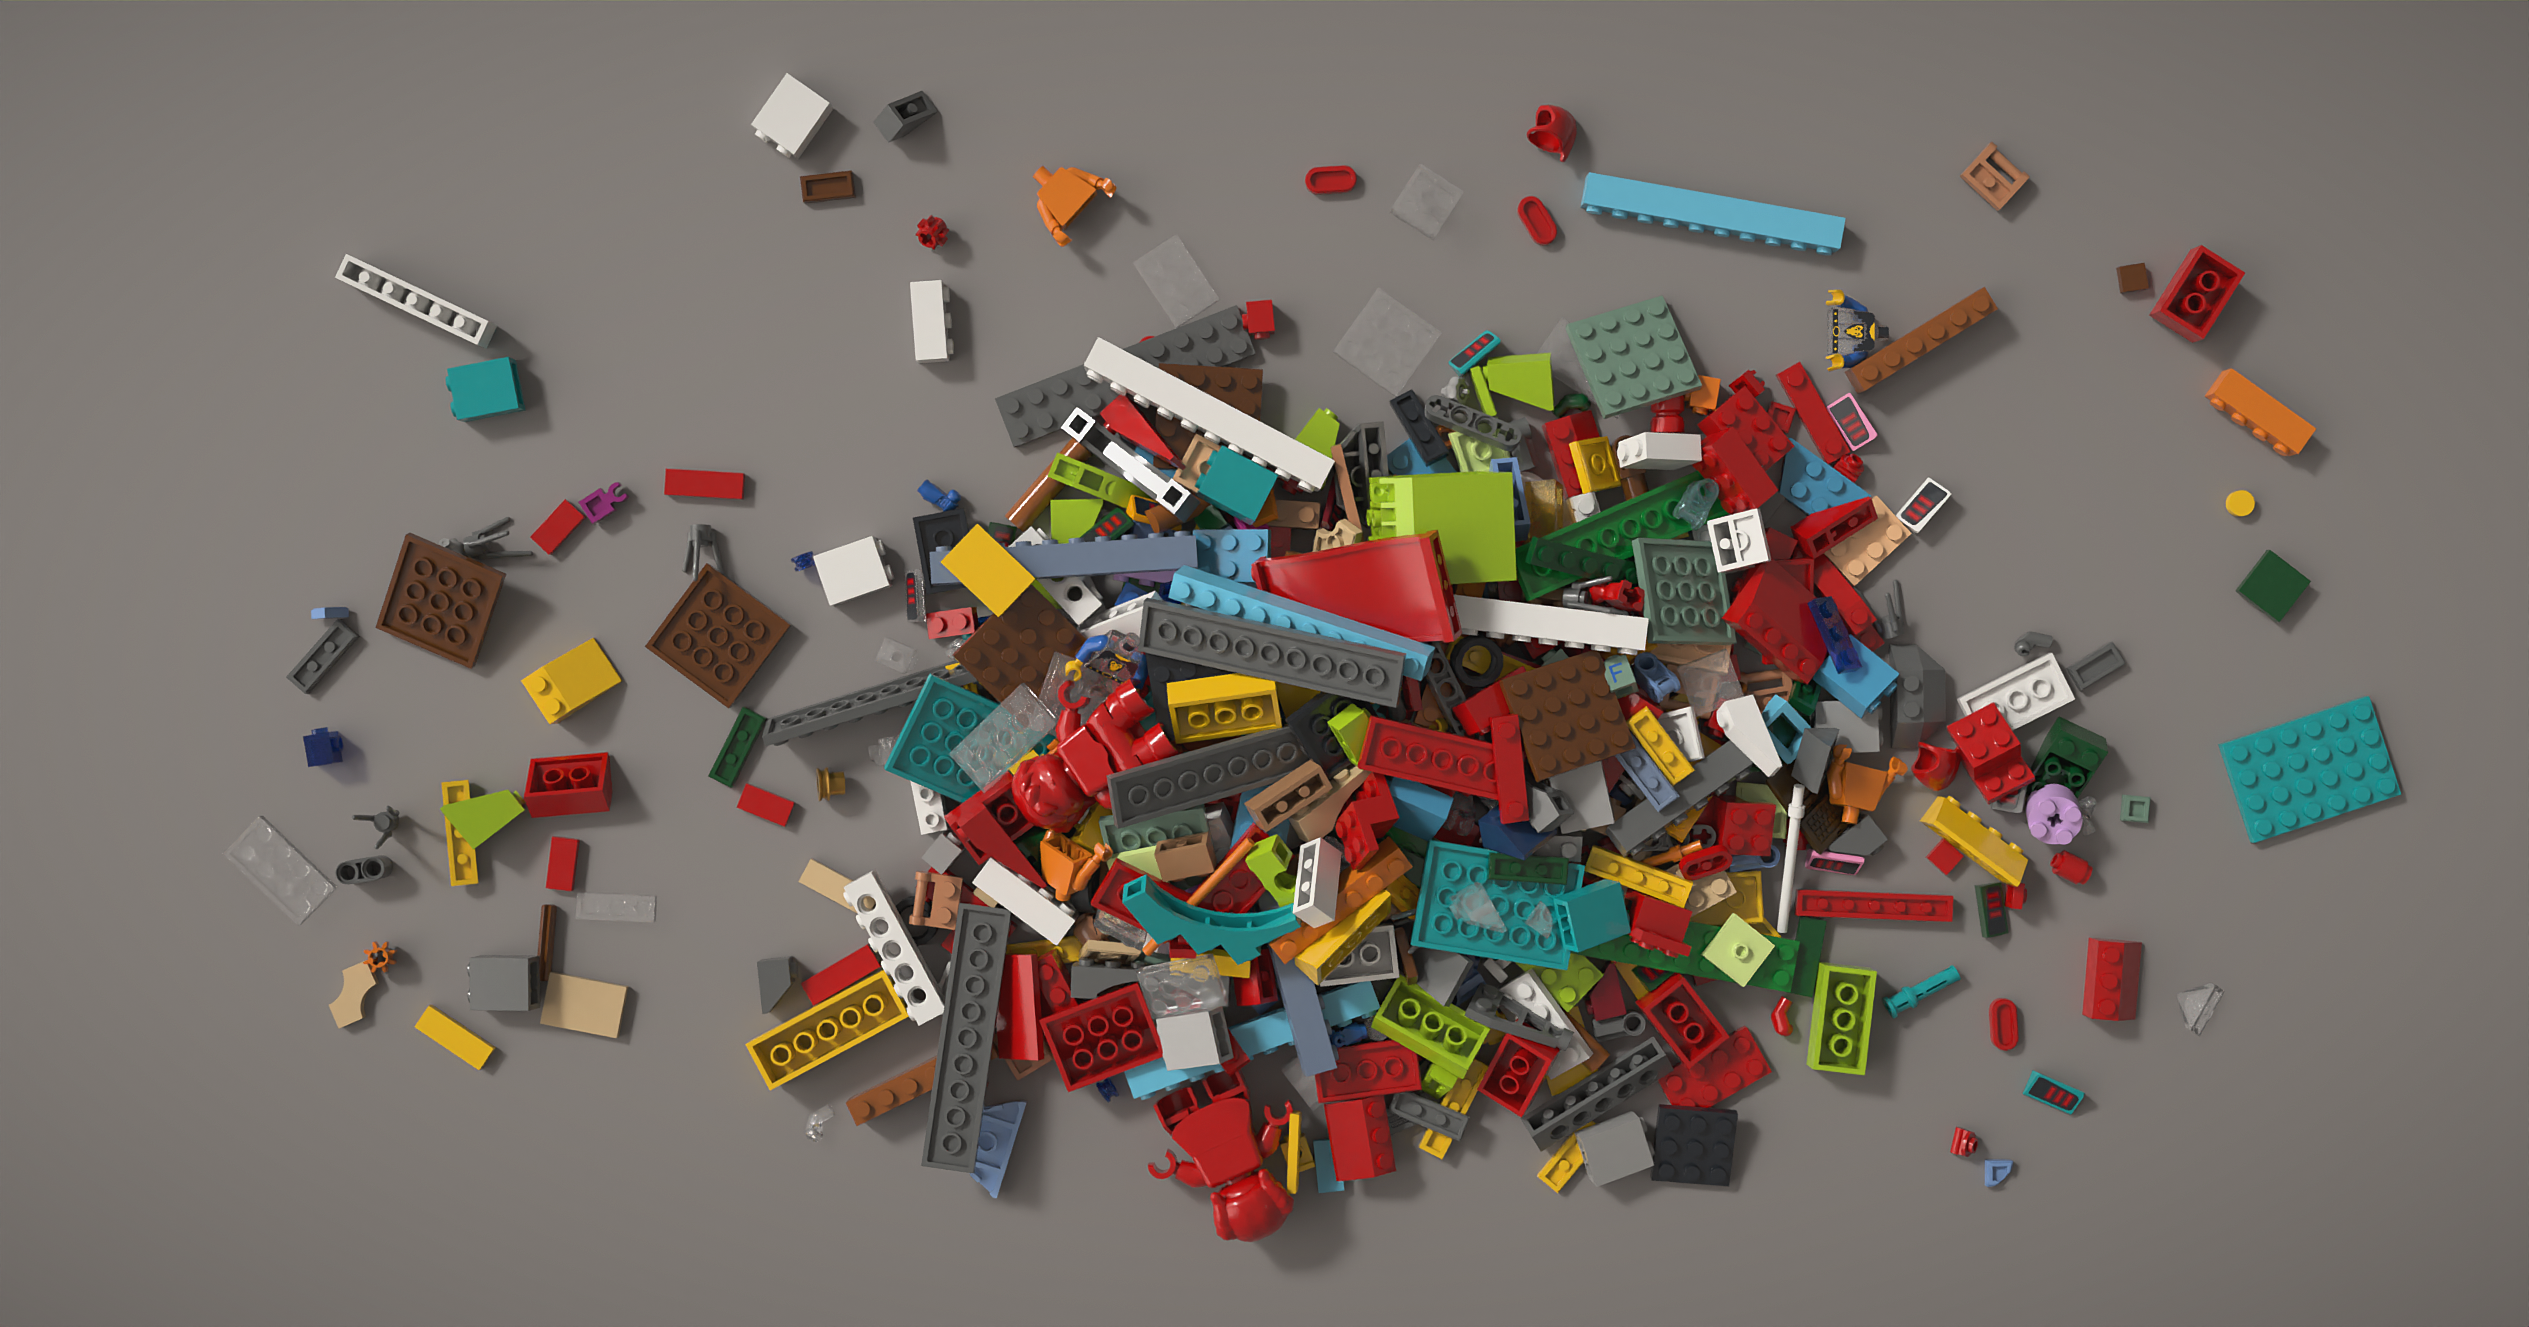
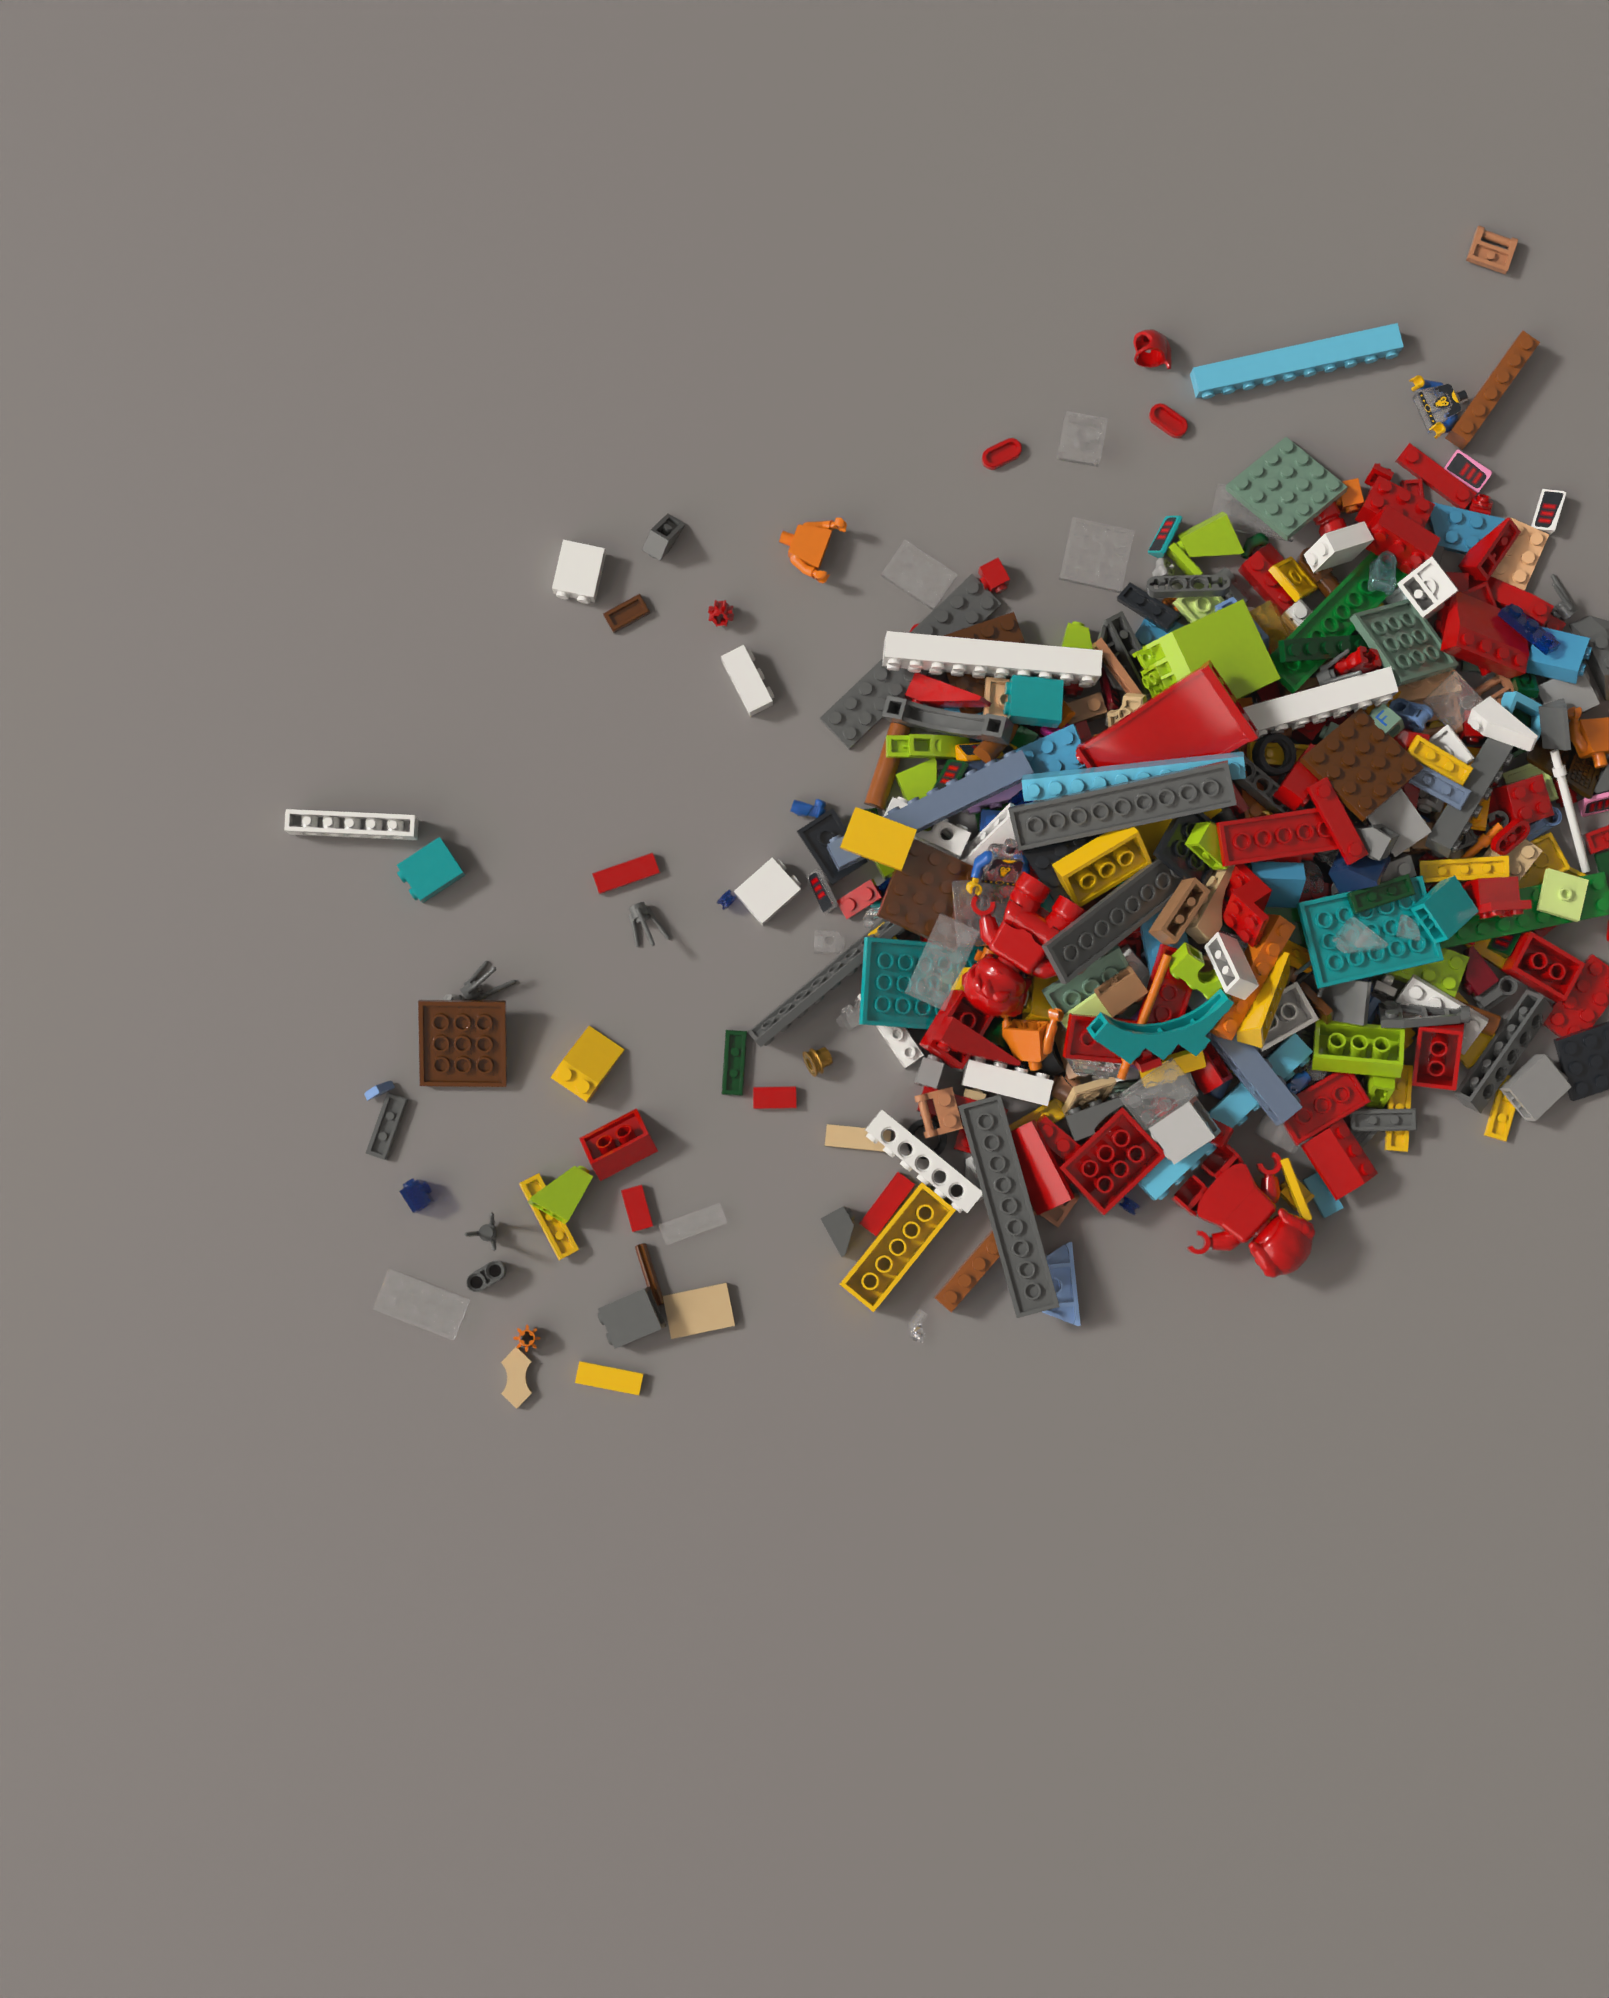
camera: 25 degrees left, 5 degrees down
red tile [530,499,586,555] -> none
magenta plate [578,482,629,524] -> none
reddish brown plate [645,563,792,709] -> none

